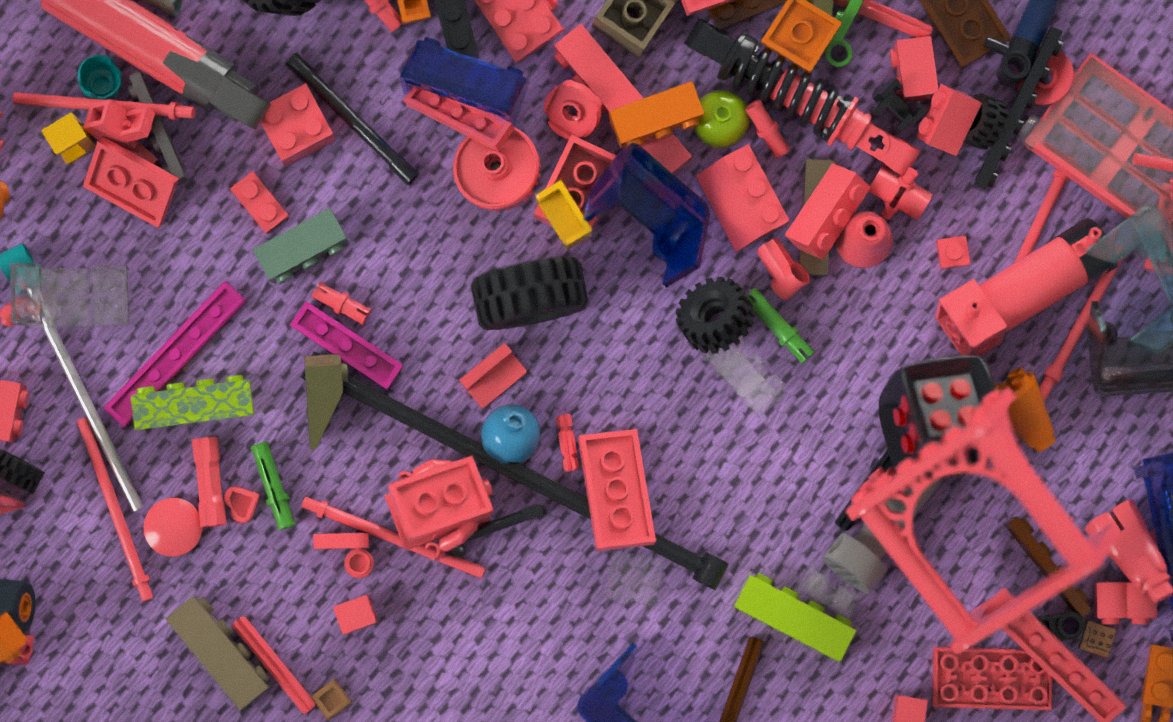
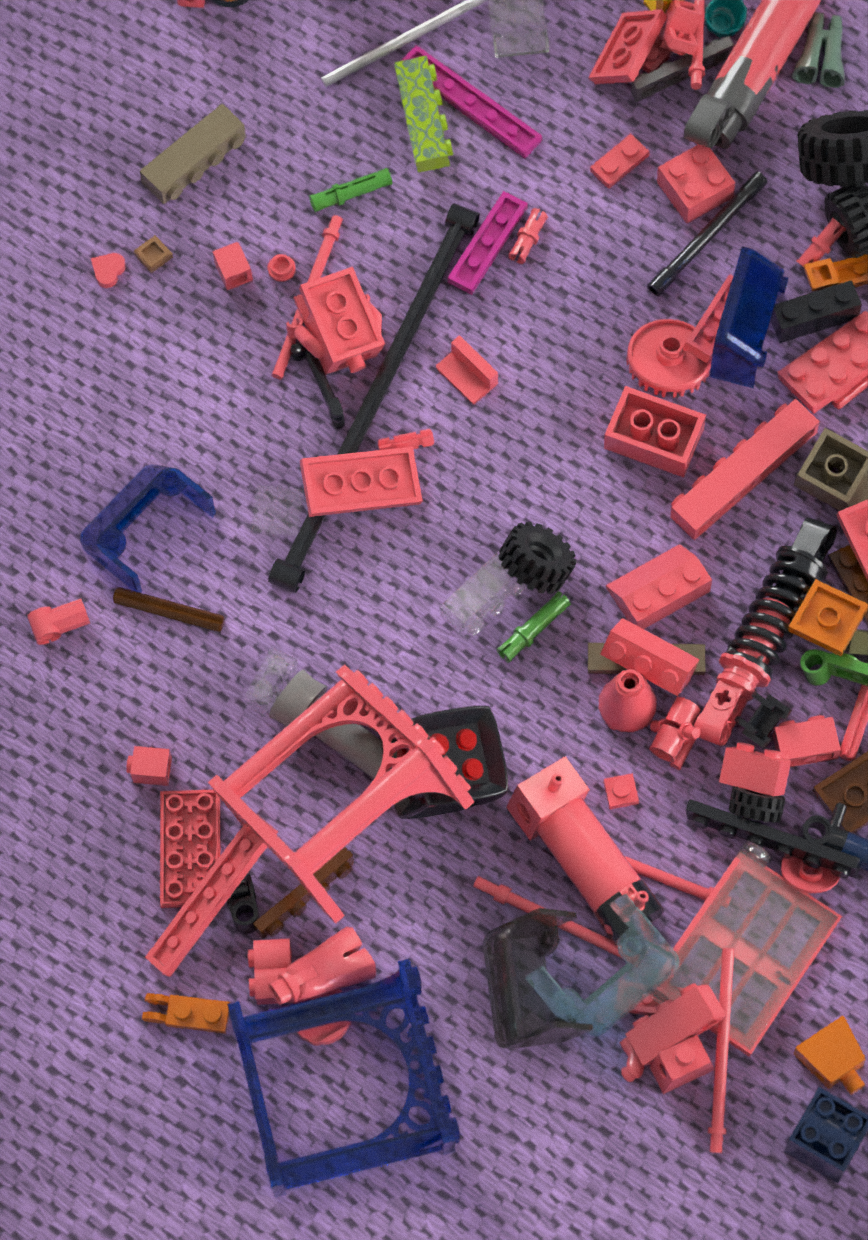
camera: 90 degrees right, 15 degrees down
coral bar [77,417,153,602] -> none
coral dish [144,498,203,557] -> none
coral axle [192,437,227,528] -> none
coral tile [224,486,261,524] -> none
coral axle [232,616,316,714] -> none
sand green brick [253,208,349,285] -> none
olive slope [304,354,348,450] -> none
coral beam [313,533,369,549] -> none
black tyre [471,256,589,330] -> none
dark azure cylinder [481,404,540,464] -> none
yellow panel [536,180,592,251] -> none
coral plate [543,80,603,139] -> none
clear blue windscreen [583,143,710,288] -> none
orange brick [609,81,704,150] -> none
lime cylinder [694,90,750,149] -> none
lime brick [733,573,856,662] -> none
coral pin [745,100,790,158] -> none
coral piece [757,238,810,300] -> none
orange cone [994,367,1056,452] -> none
medium nougat tile [1078,621,1117,658] -> none

